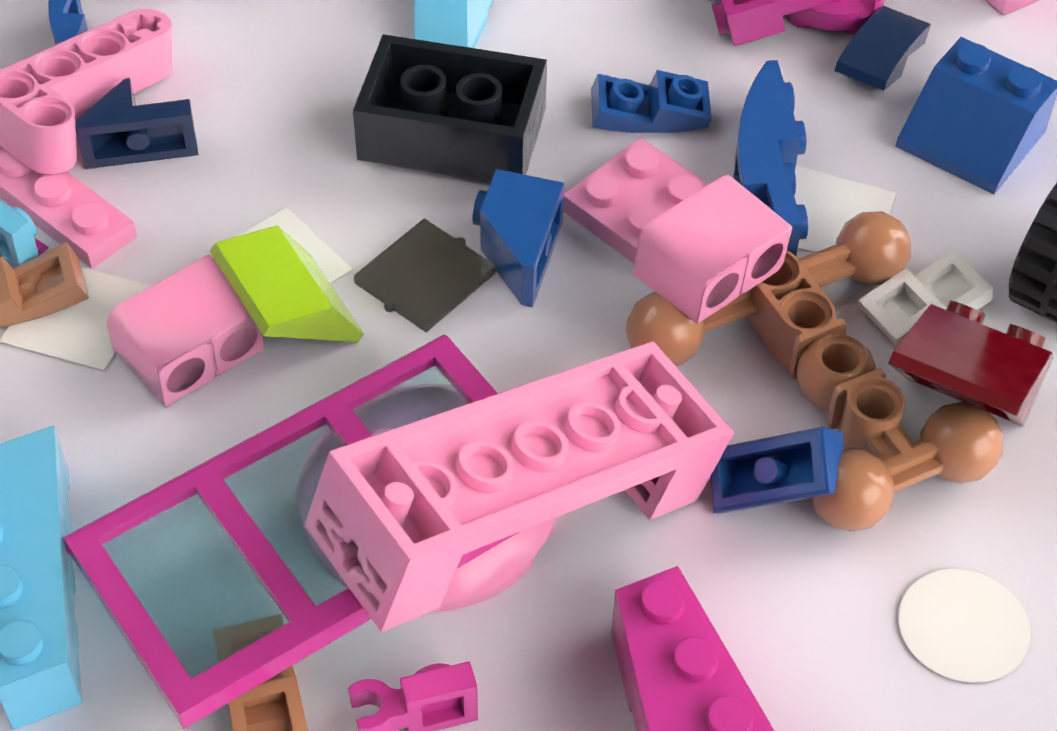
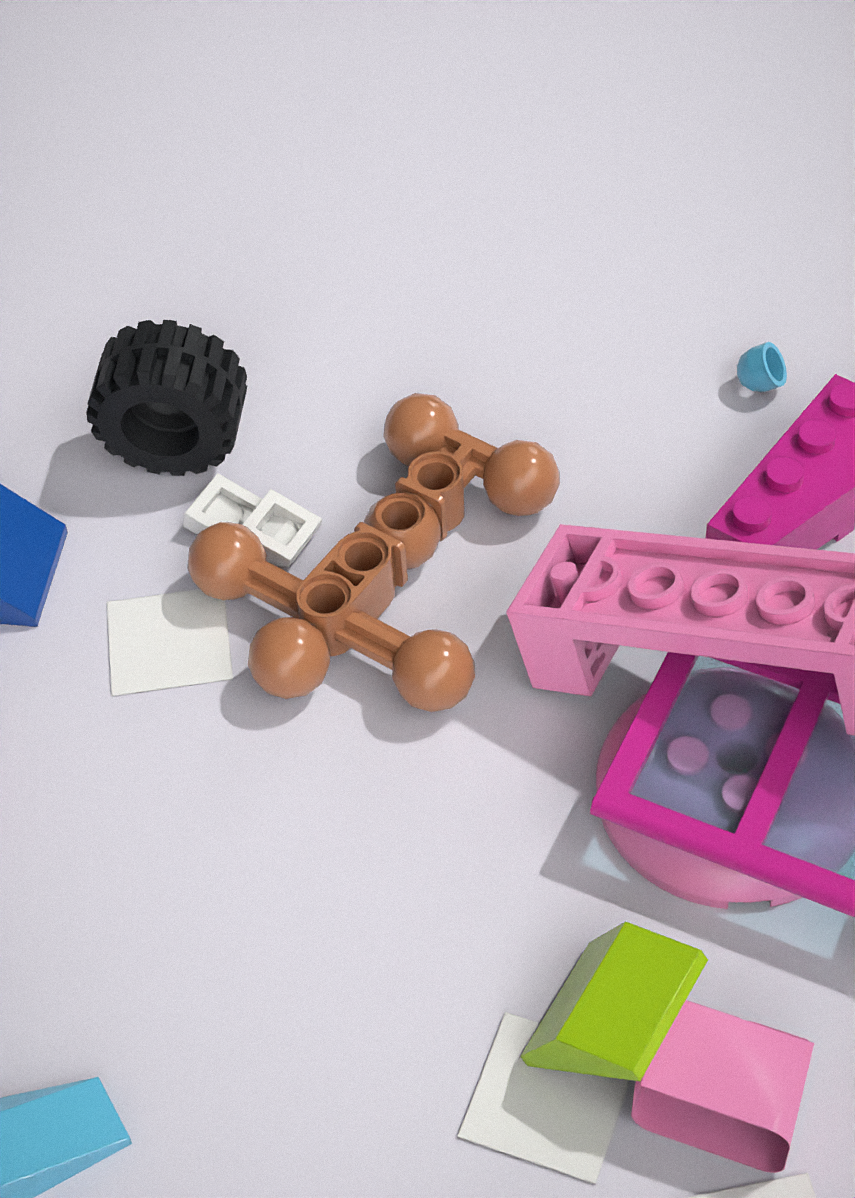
camera: 115 degrees left, 0 degrees up
black brick [353,34,547,181] -> none
clear smoke piece [354,218,496,333] -> none
blue slope [472,169,564,307] -> none
bright pink plate [563,138,709,263] -> none
blue slope [591,70,712,133] -> none
bright pink piece [633,175,792,324] -> none
blue slope [710,427,844,514] -> none
blue slope [733,60,808,256] -> none
dark red slope [888,300,1054,427] -> none
white sticker [898,568,1031,683] -> none

